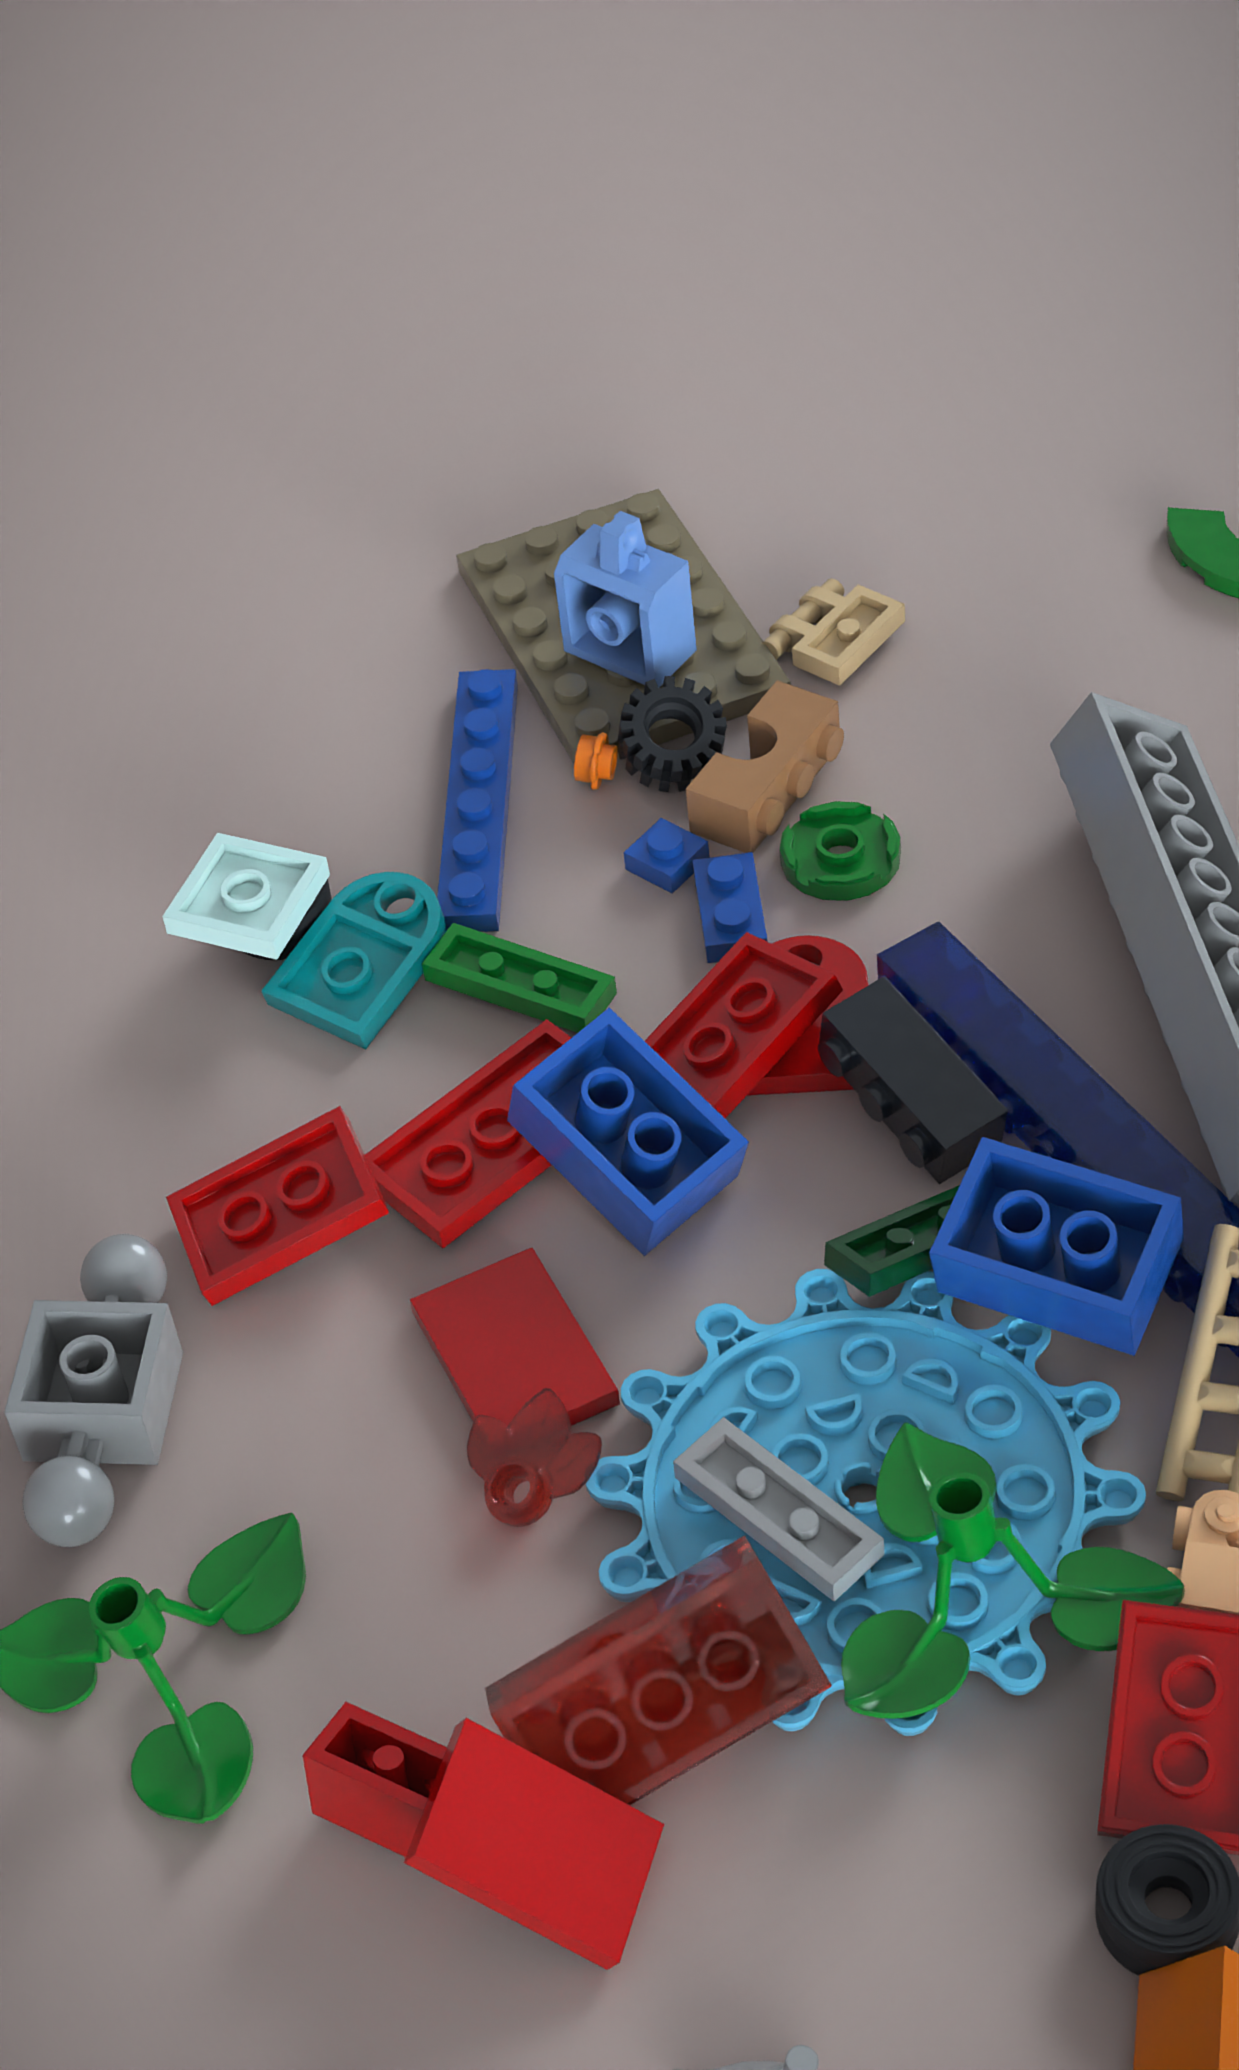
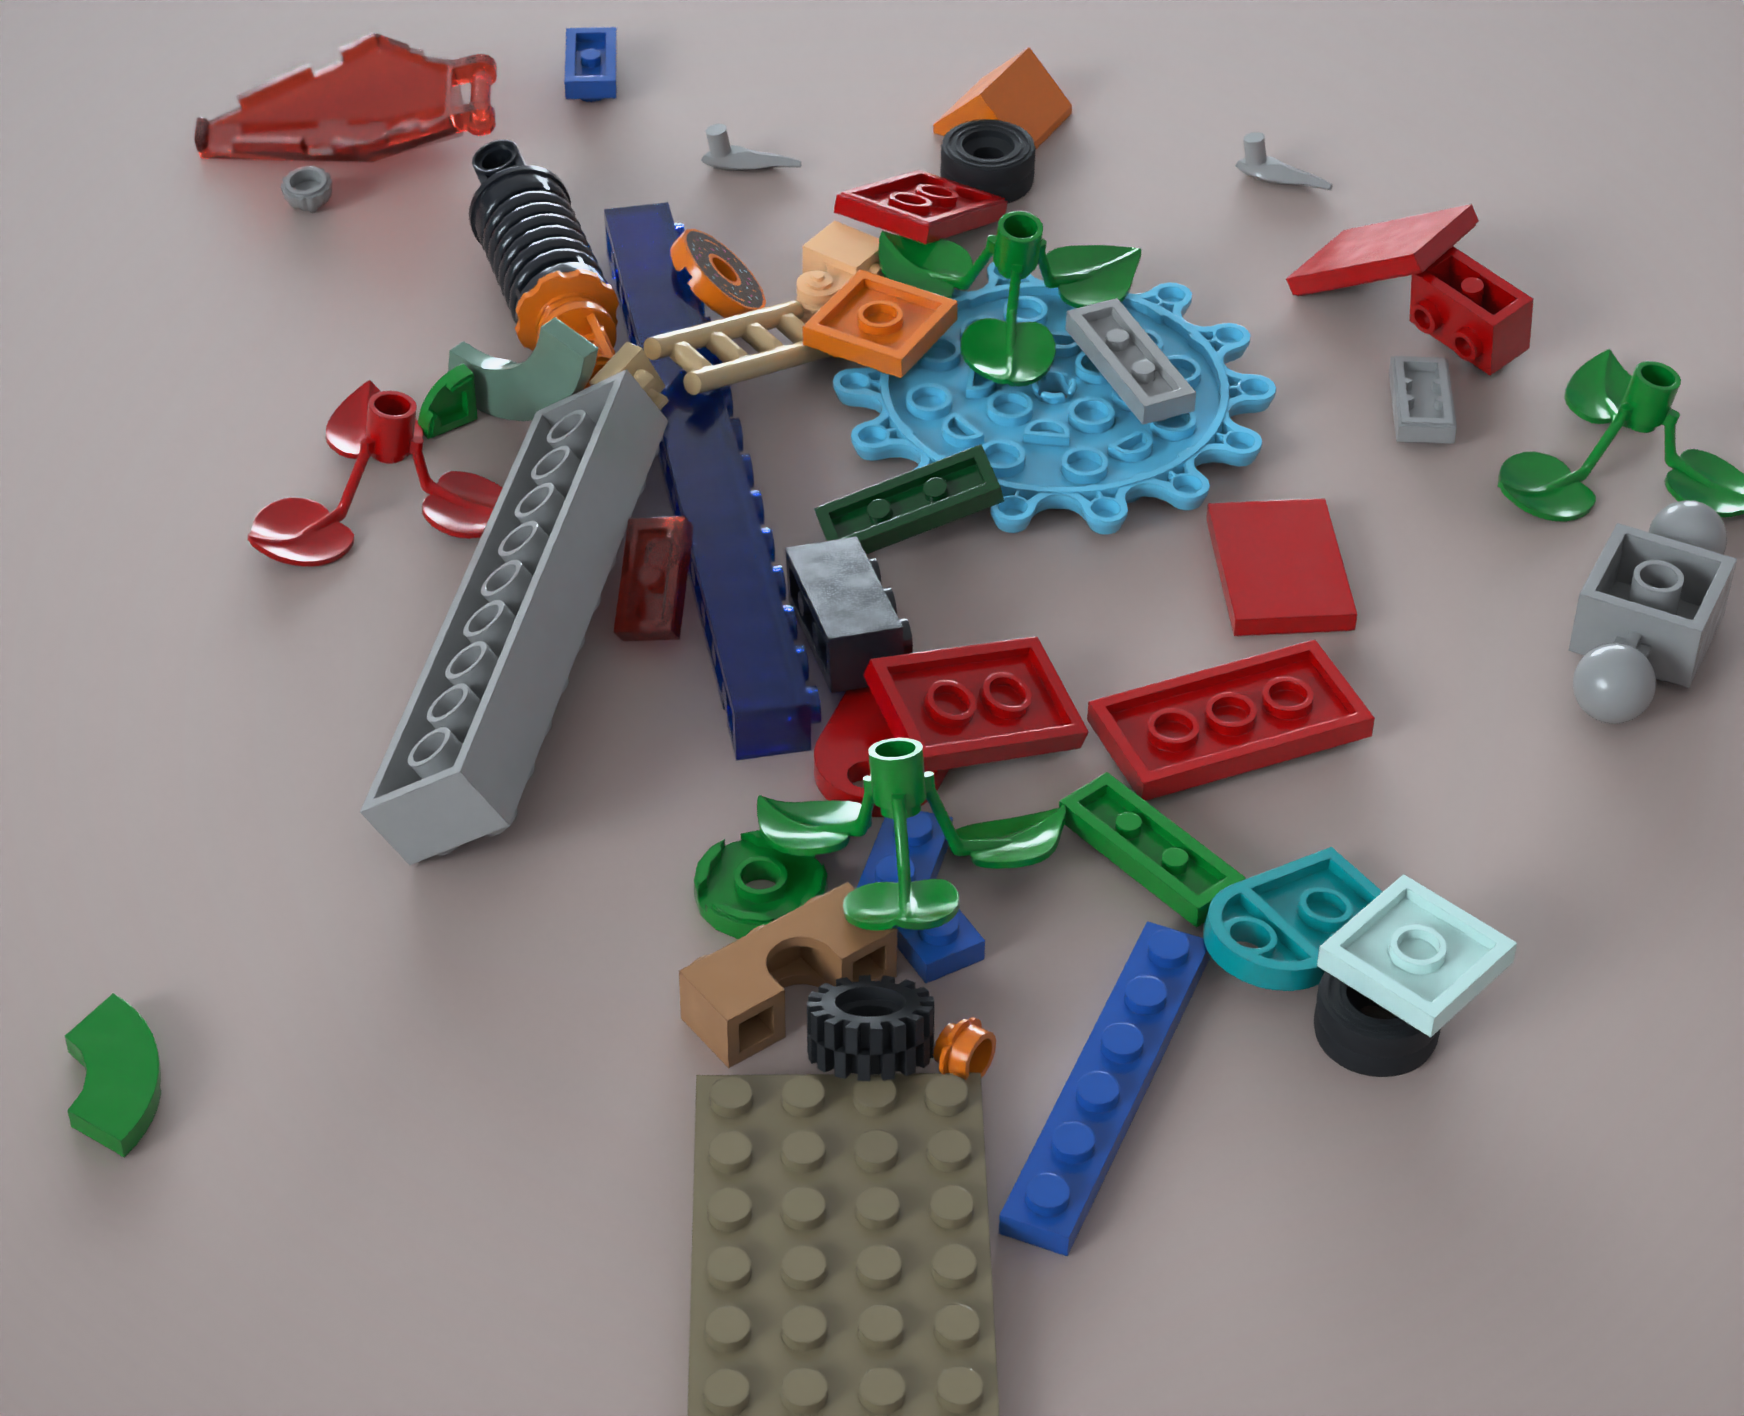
camera: 165 degrees left, 5 degrees down
red plate [166,1106,389,1306] -> none
clear red plate [467,1388,602,1527] -> none
clear red slope [485,1535,832,1805] -> none
blue brick [507,1007,749,1256] -> none
medium blue hinge [554,511,697,688] -> none
tan plate [762,578,905,686] -> none
blue brick [929,1137,1184,1356] -> none
none -> clear red plate [613,516,694,642]
none -> green plant [757,738,1066,931]
none -> orange plate [802,269,958,378]
none -> light grey plate [1389,356,1457,444]

